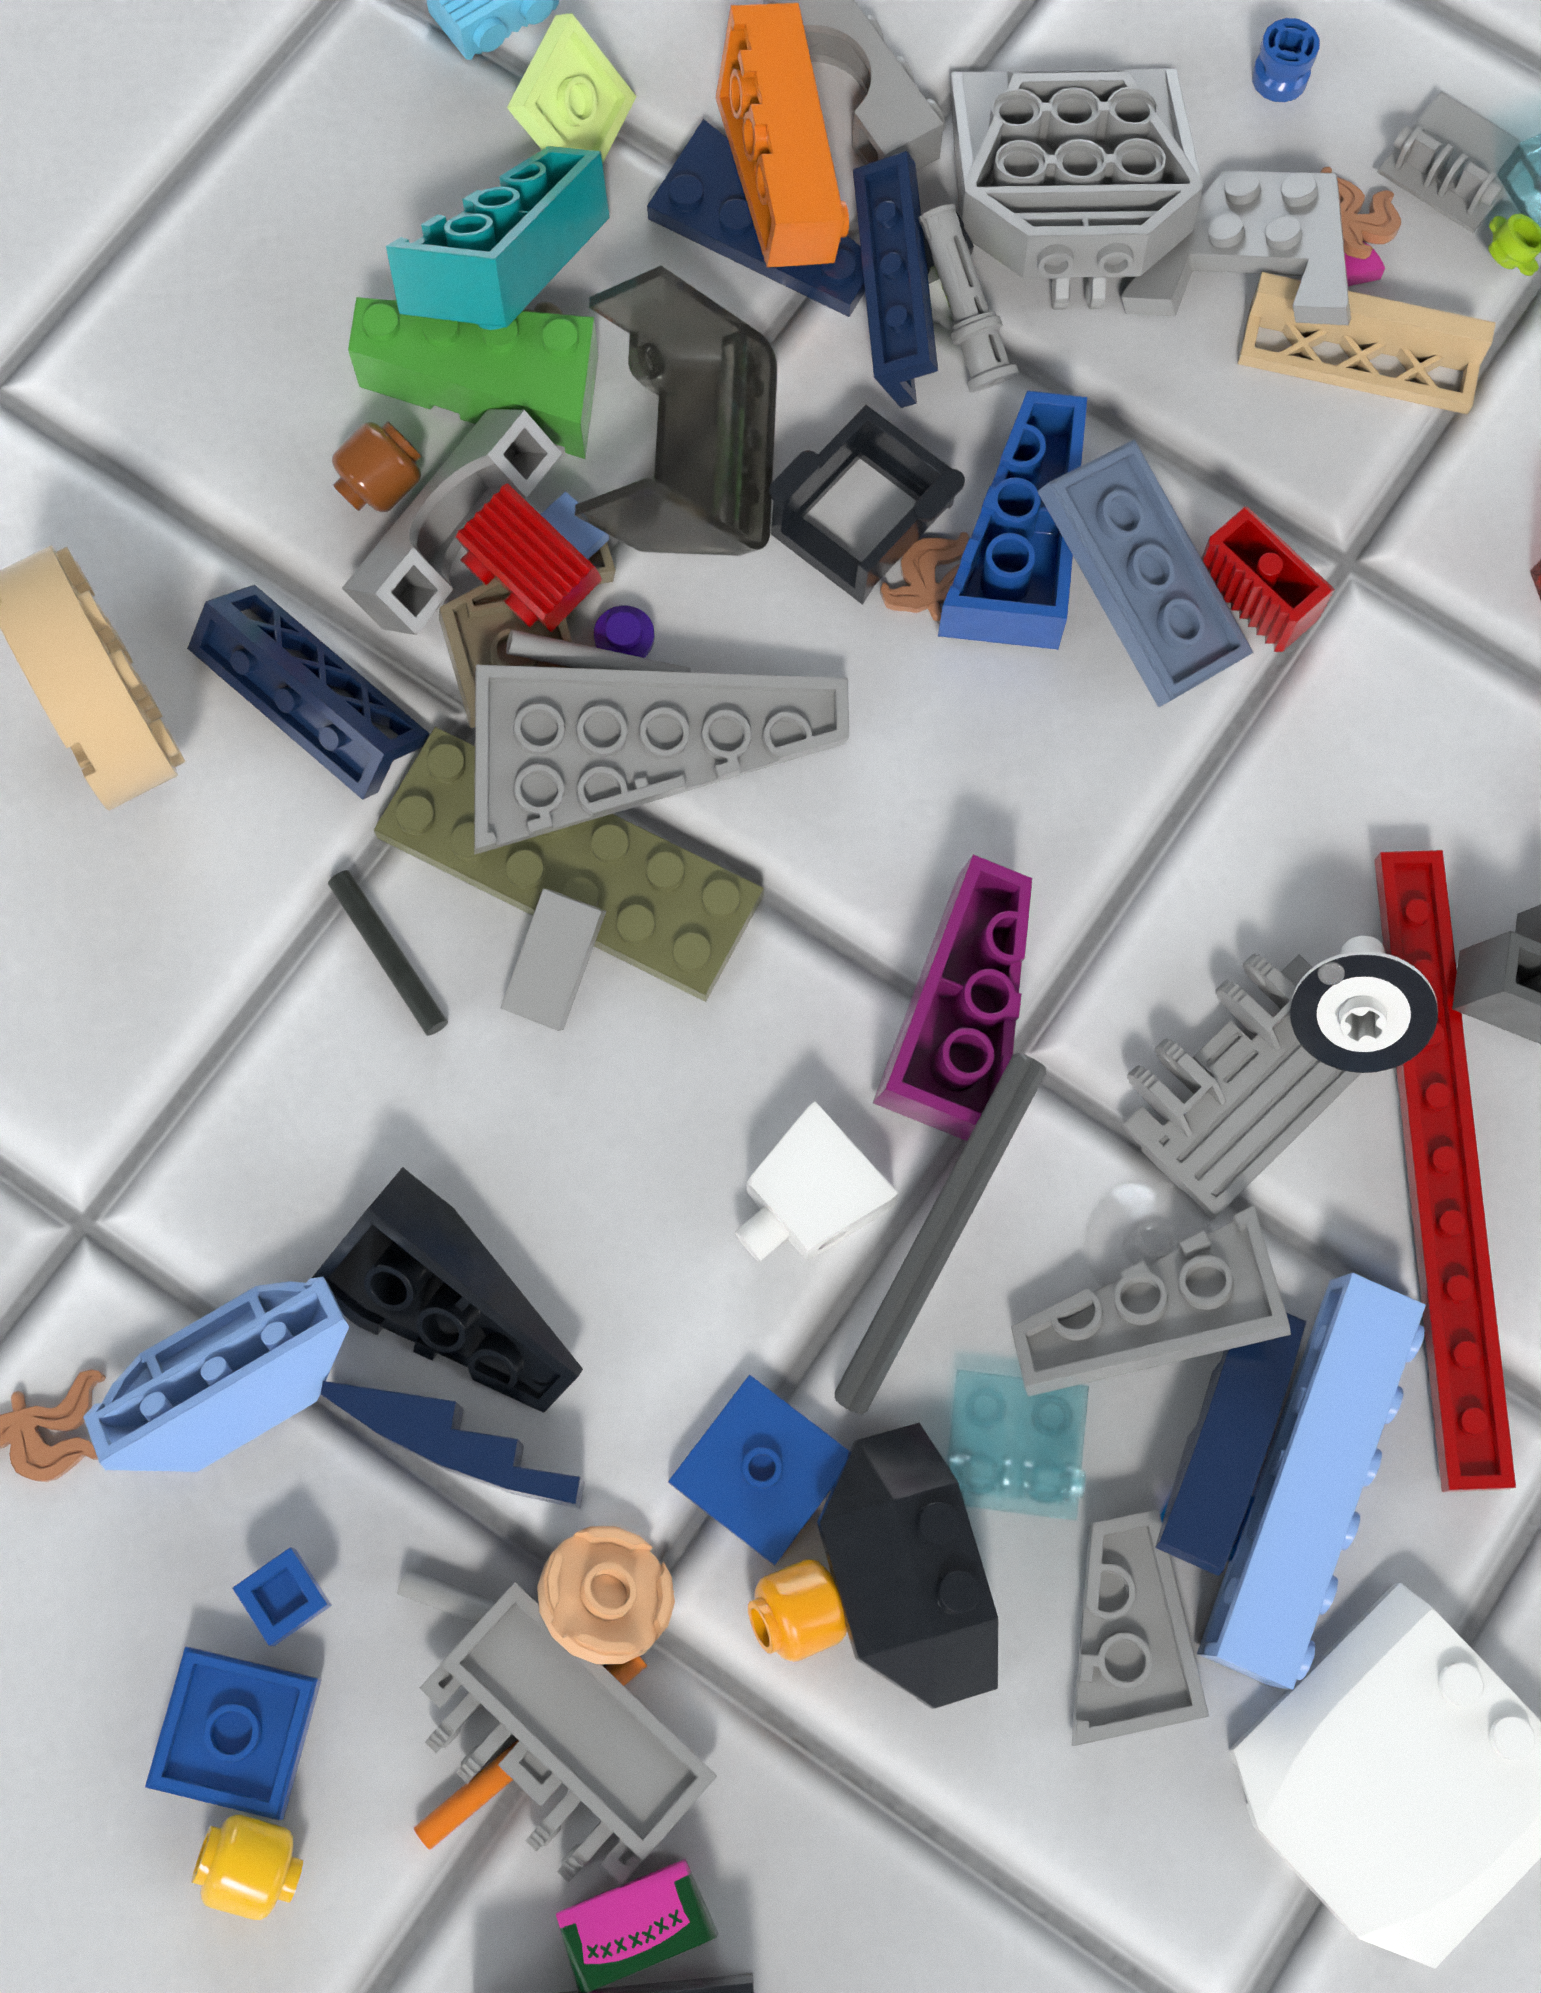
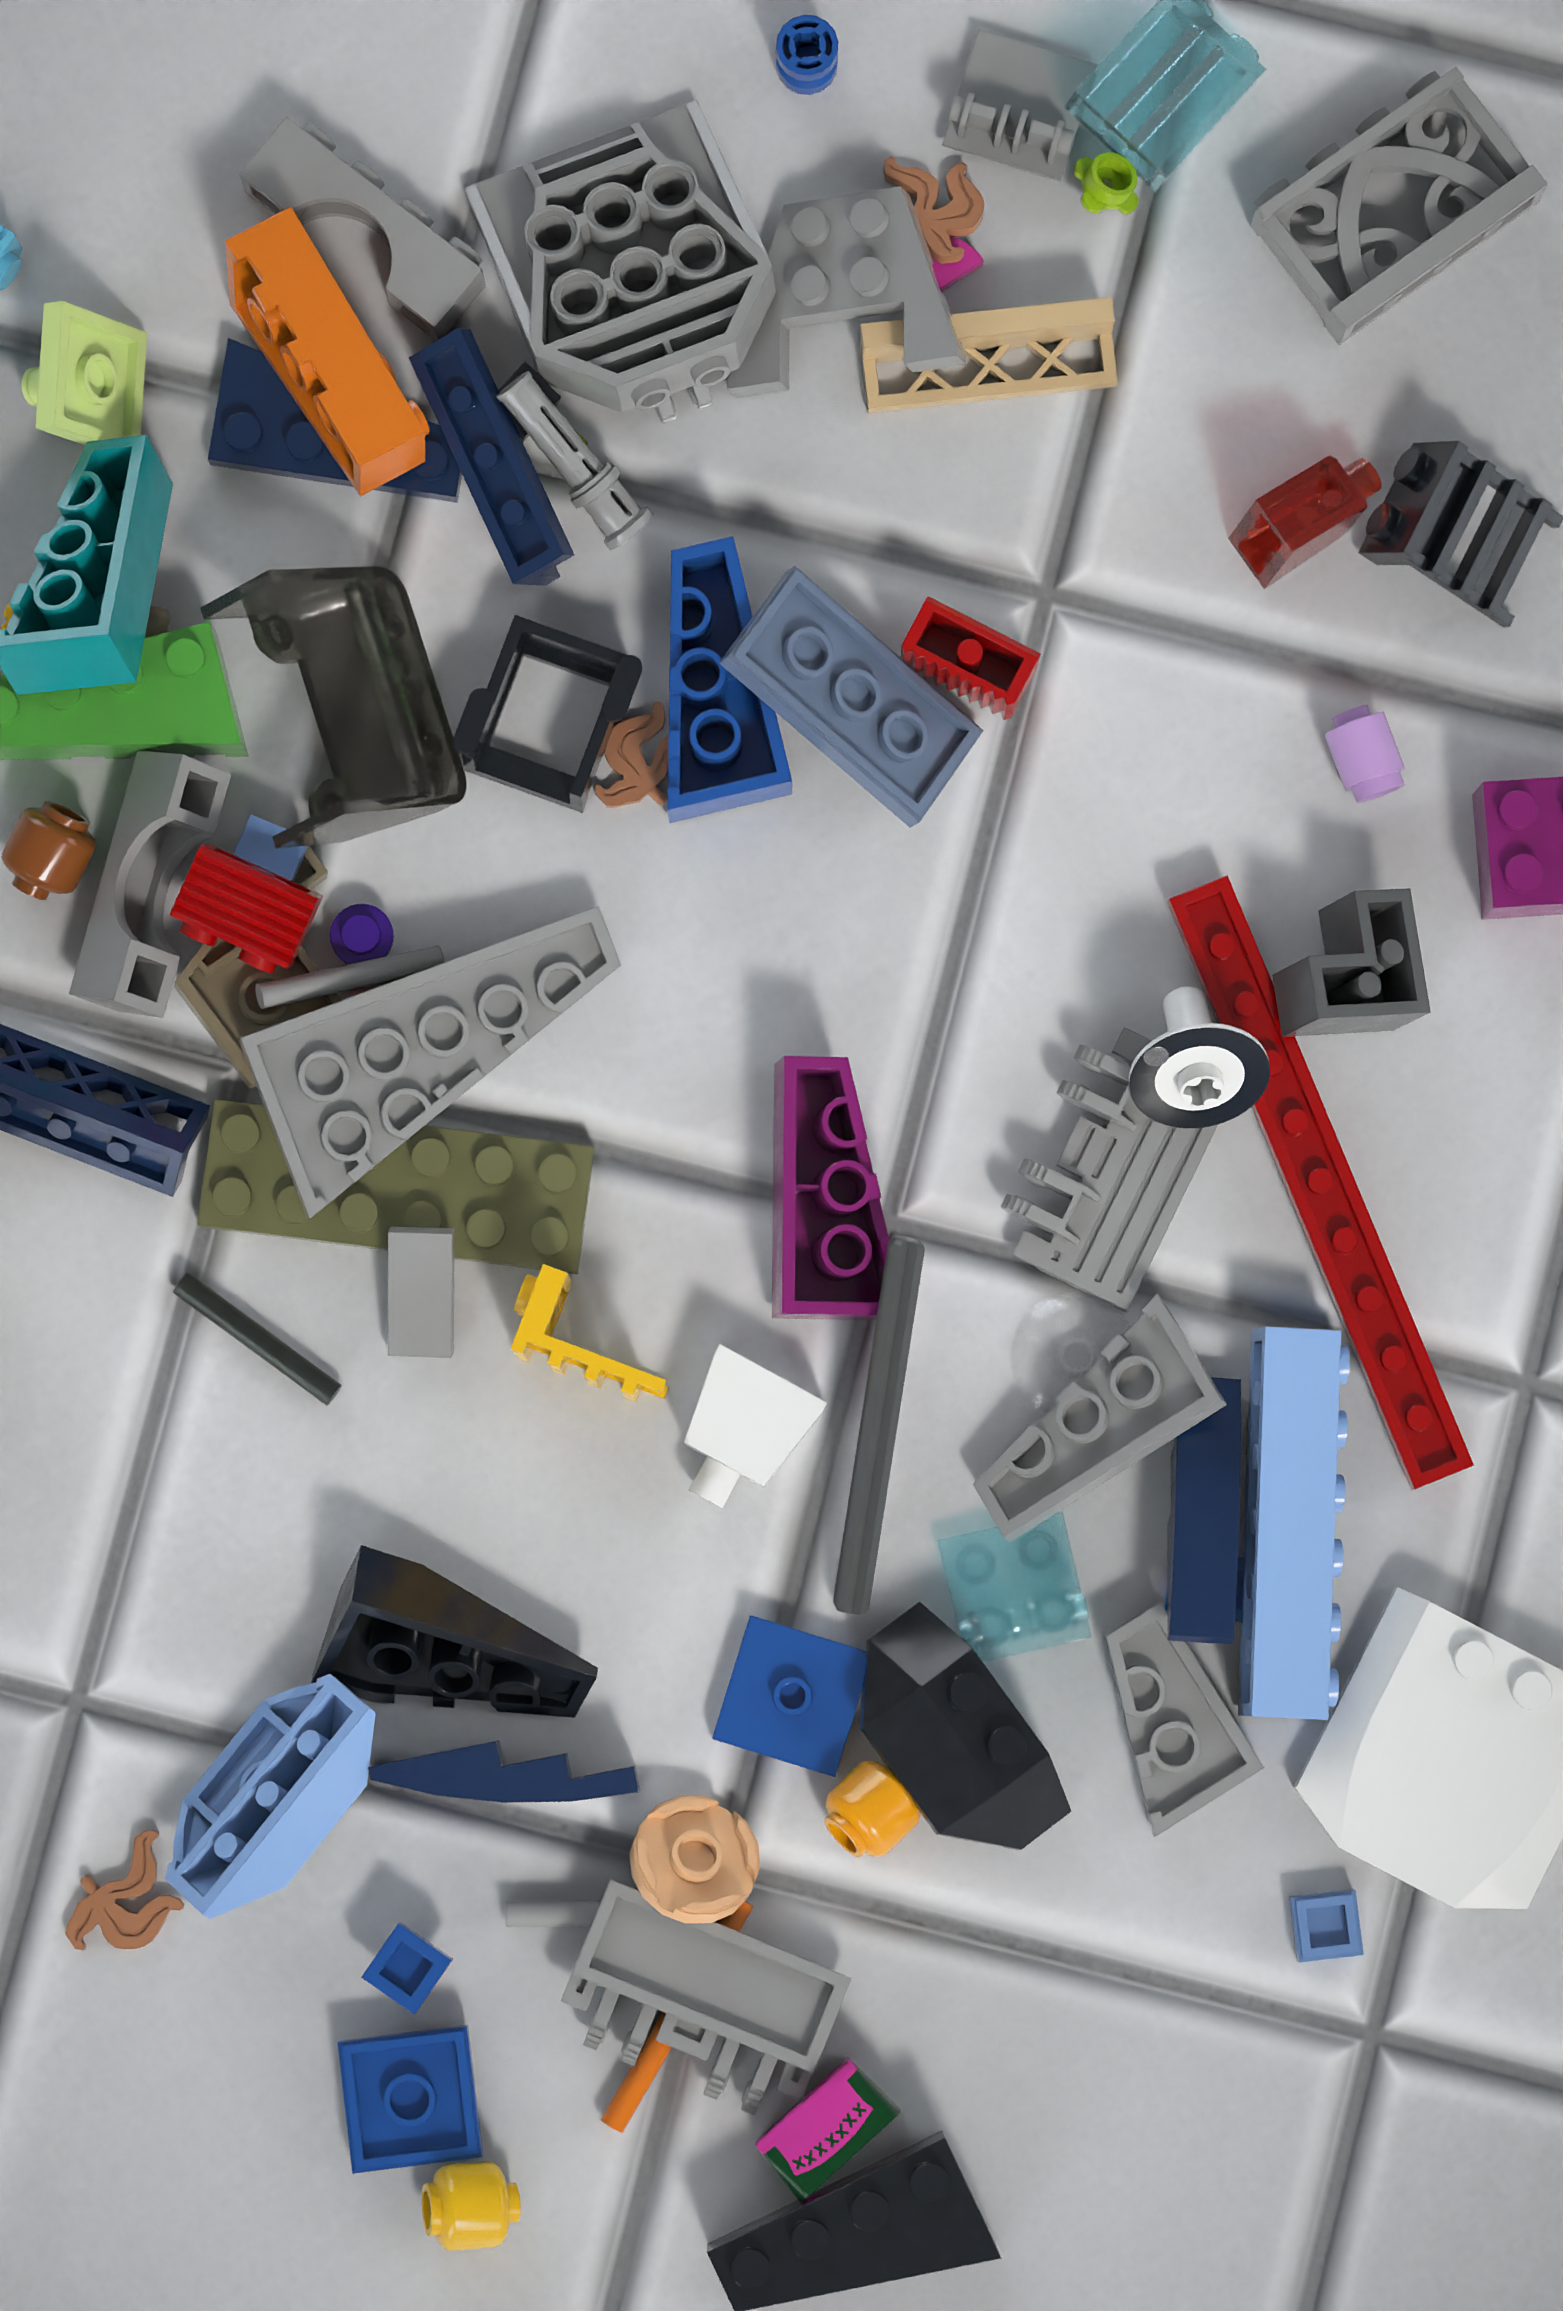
camera: 20 degrees left, 10 degrees up
none -> yellow plate [510,1264,669,1402]
none -> medium blue tile [1289,1889,1364,1963]

